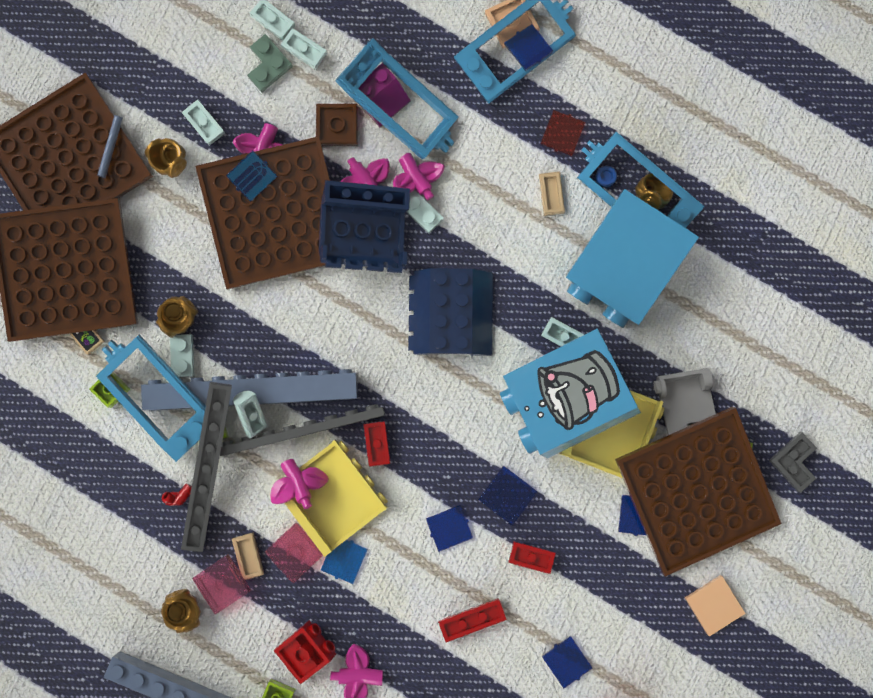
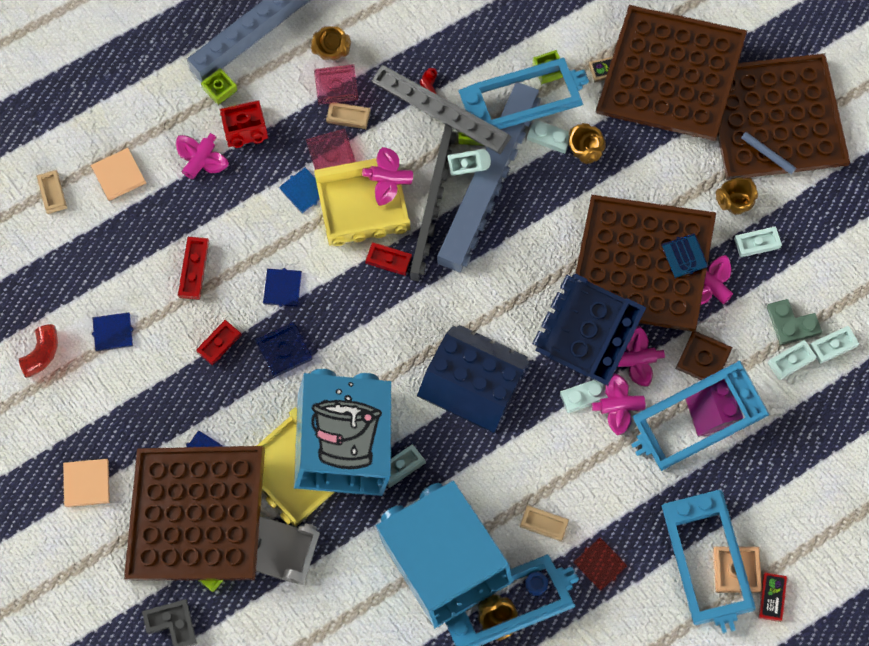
camera: 120 degrees right, 15 degrees down
clear blue piece [504,24,553,71] -> none

